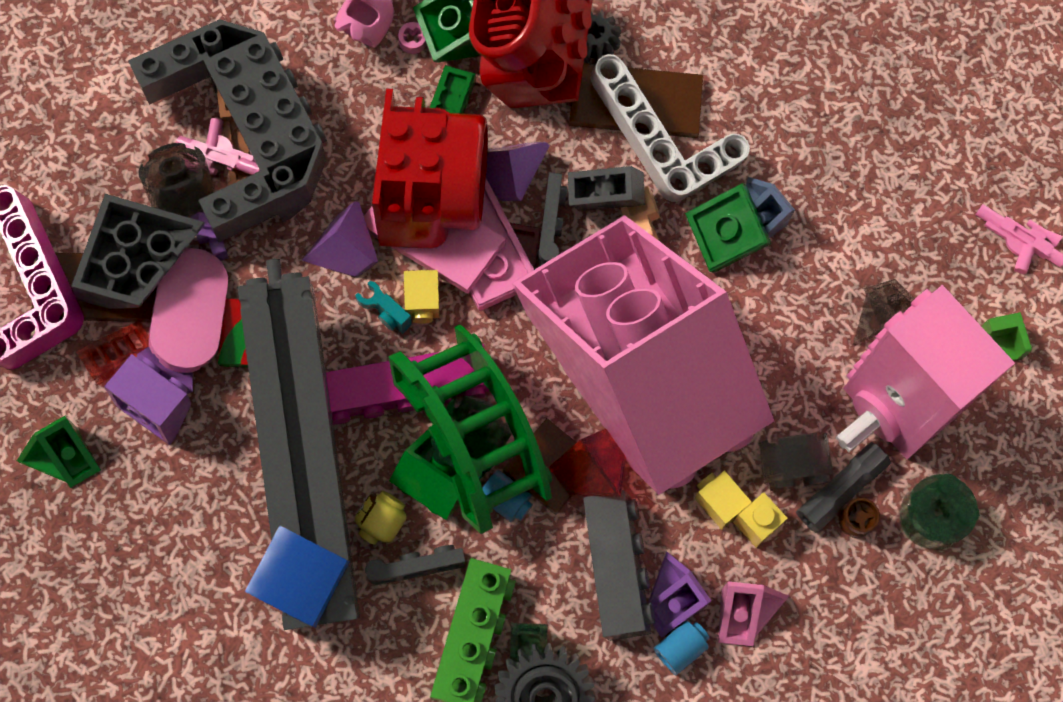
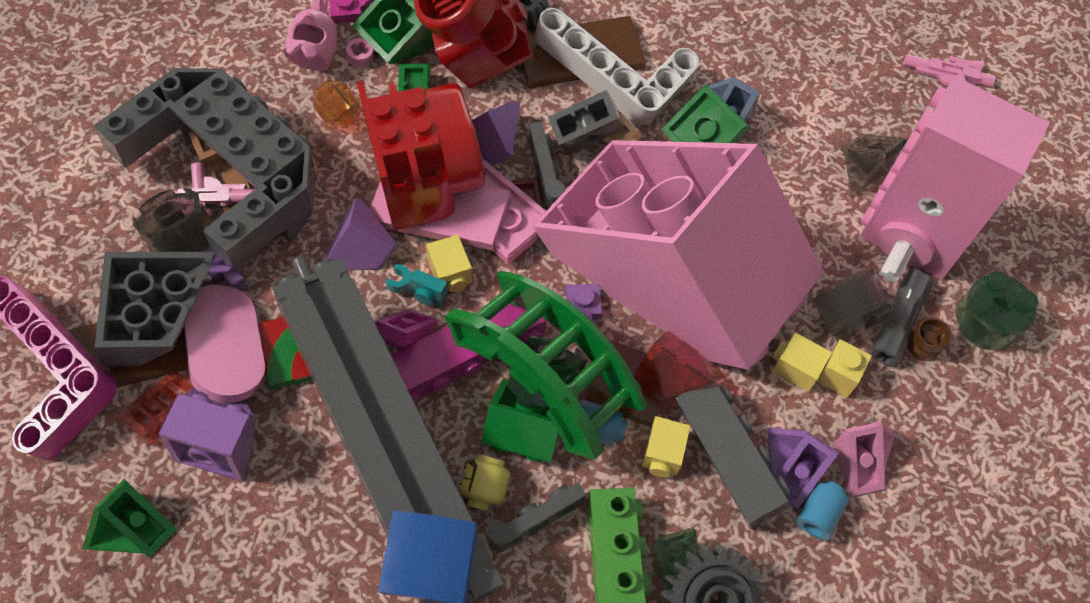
camera: 20 degrees left, 10 degrees down
none -> clear orange head [312,80,360,128]
none -> dark pink plate [375,309,439,348]
none -> medium lavender plate [565,284,602,323]
none -> light yellow brick [642,416,691,478]

